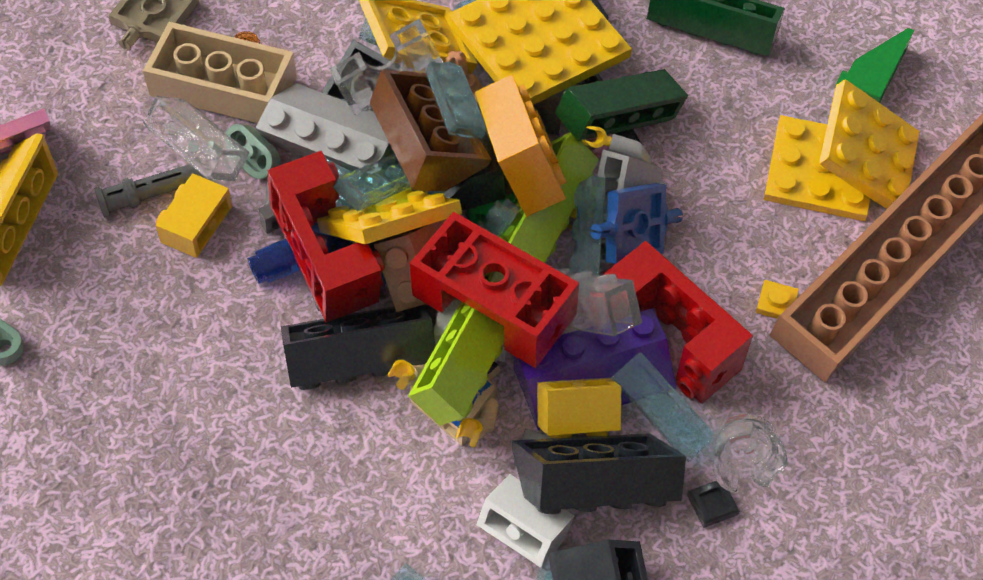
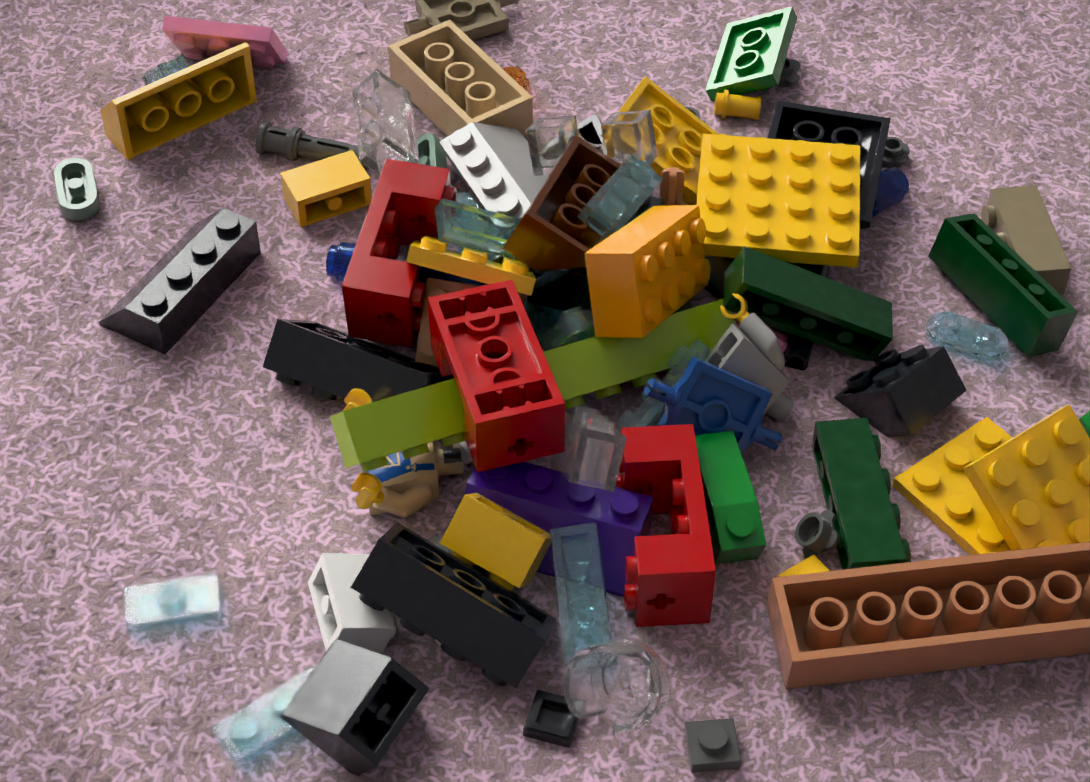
camera: 40 degrees right, 10 degrees down
none -> black slope [99,208,261,355]
none -> dark grey plate [684,718,741,772]
none -> green slope [695,431,767,565]
none -> dark grey plate [795,510,840,559]
none -> dark green brick [811,418,911,570]
none -> black slope [834,345,967,437]
none -> clear light blue plate [925,311,1008,364]

